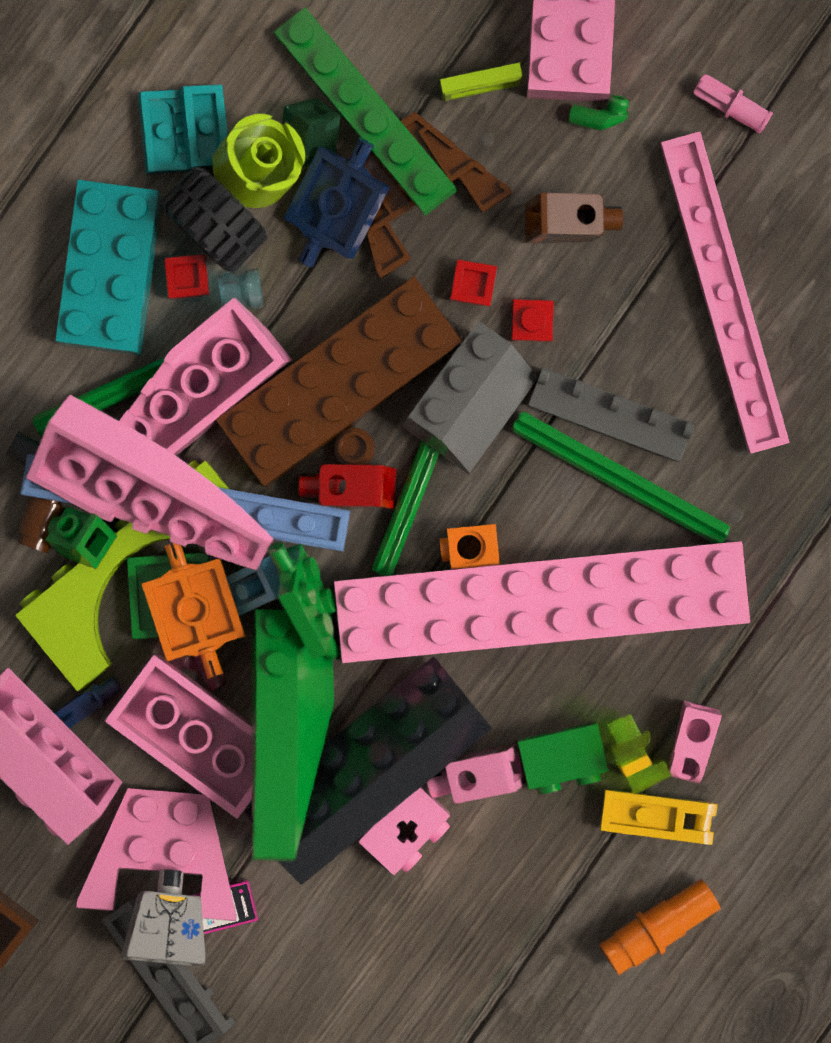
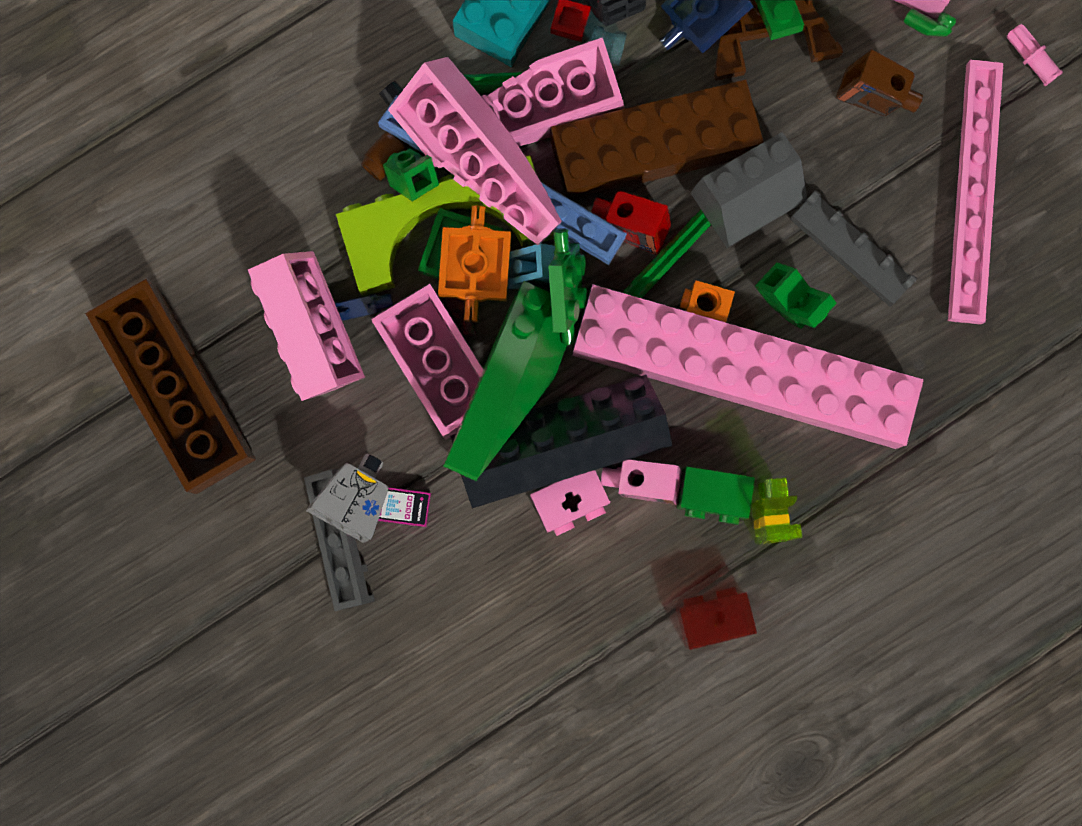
camera: 15 degrees right, 5 degrees down
bright pink wing [76,788,237,921] -> none
reddish brown plate [334,428,375,465] -> none
red plate [450,259,497,308] -> none
red plate [512,299,554,342] -> none
green axle [512,412,730,544] -> none
orange piece [599,878,721,976] -> none
yellow plate [600,789,718,845] -> none
bright pink leg [667,700,722,784] -> none
none -> clear red brick [675,587,757,650]
none -> green brick [755,262,837,329]

